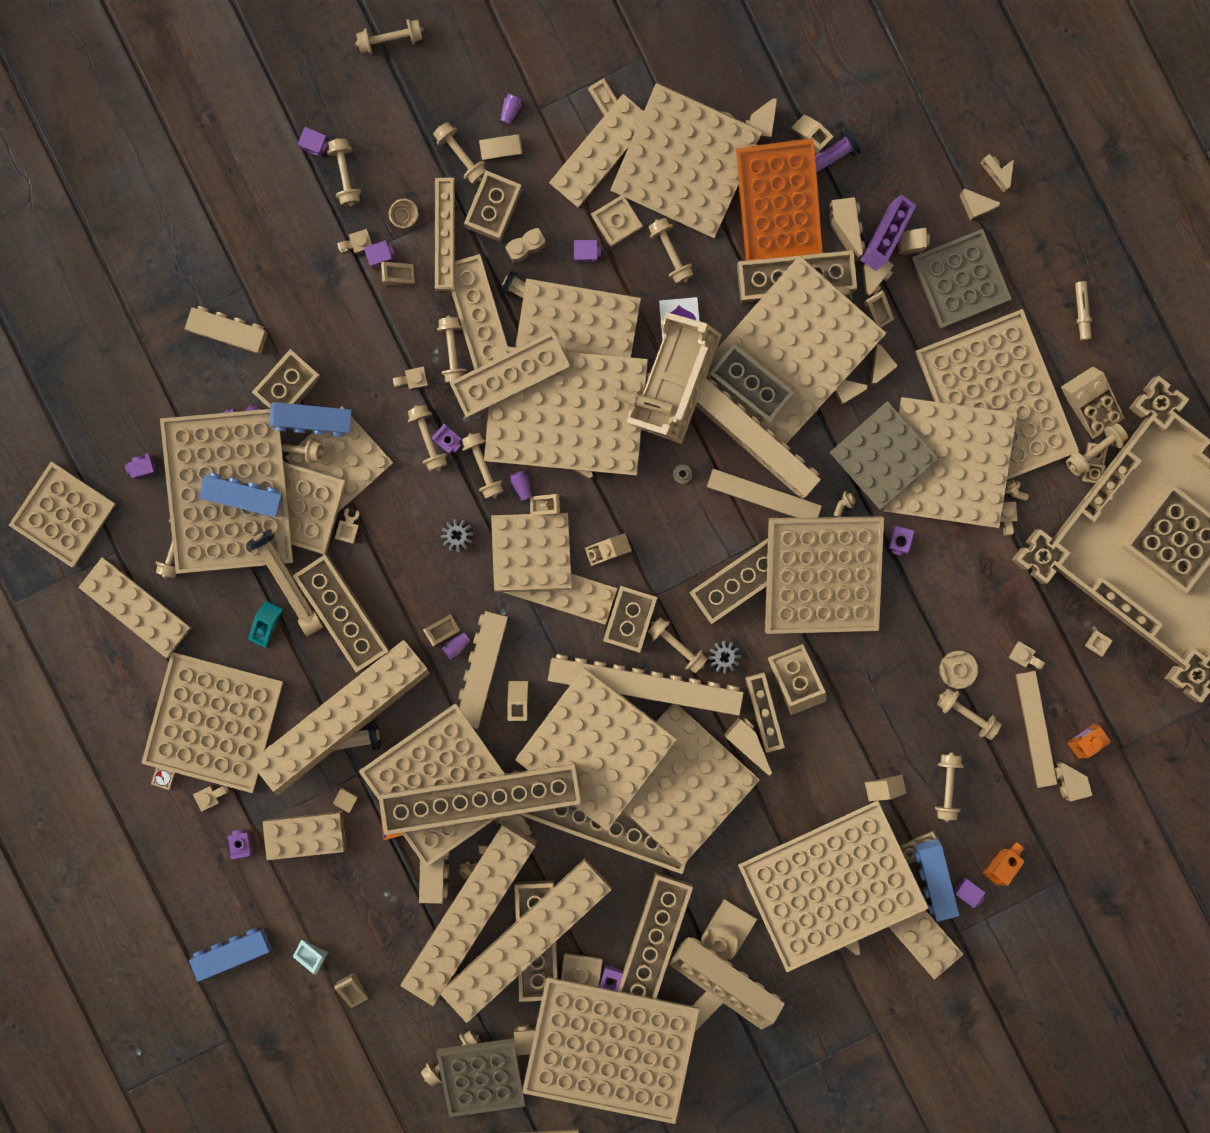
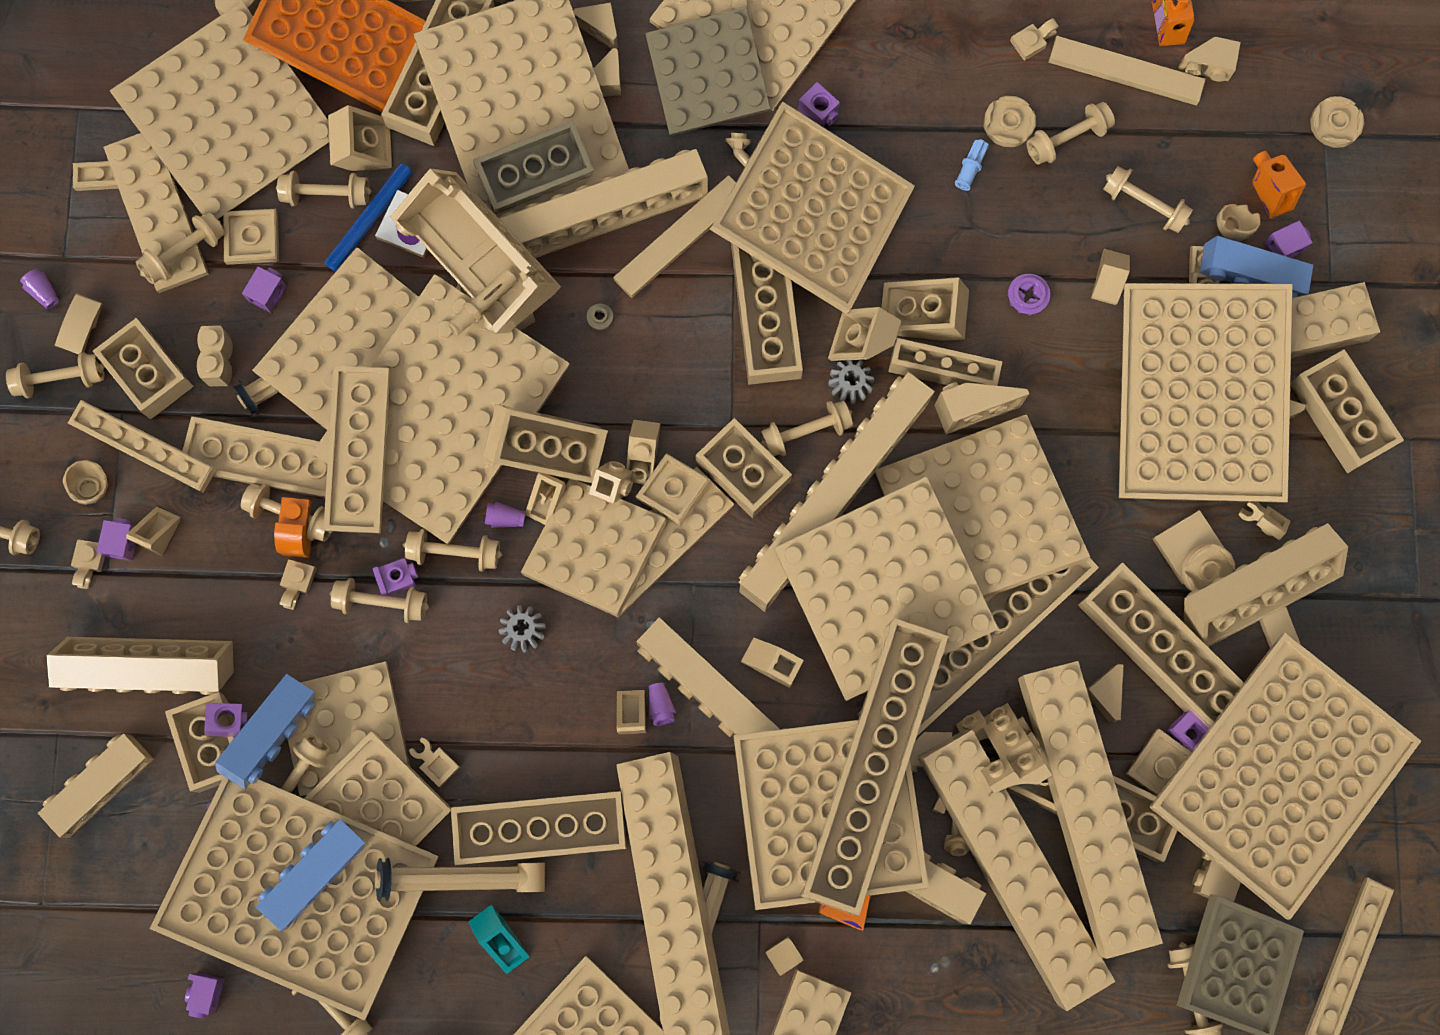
camera: 65 degrees left, 10 degrees down
none -> tan brick [47,637,234,695]
none -> tan piece [136,212,225,284]
none -> medium lavender brick [204,703,247,737]
none -> orange brick [274,497,312,558]
none -> blue axle [325,163,412,272]
none -> tan slope [328,105,392,171]
none -> tan brick [483,404,608,483]
none -> tan brick [589,461,633,504]
none -> tan tile [636,453,712,526]
none -> tan slope [828,307,901,361]
none -> light blue axle [955,139,989,191]
none -> tan bracket [956,703,1052,794]
none -> medium lavender gear [1007,274,1050,316]
none -> tan slope [1087,664,1123,722]
none -> tan hair [1216,204,1261,242]
none -> tan plate [1239,502,1290,540]
none -> tan brick [1290,349,1404,473]
none -> tan tile [1310,96,1364,148]

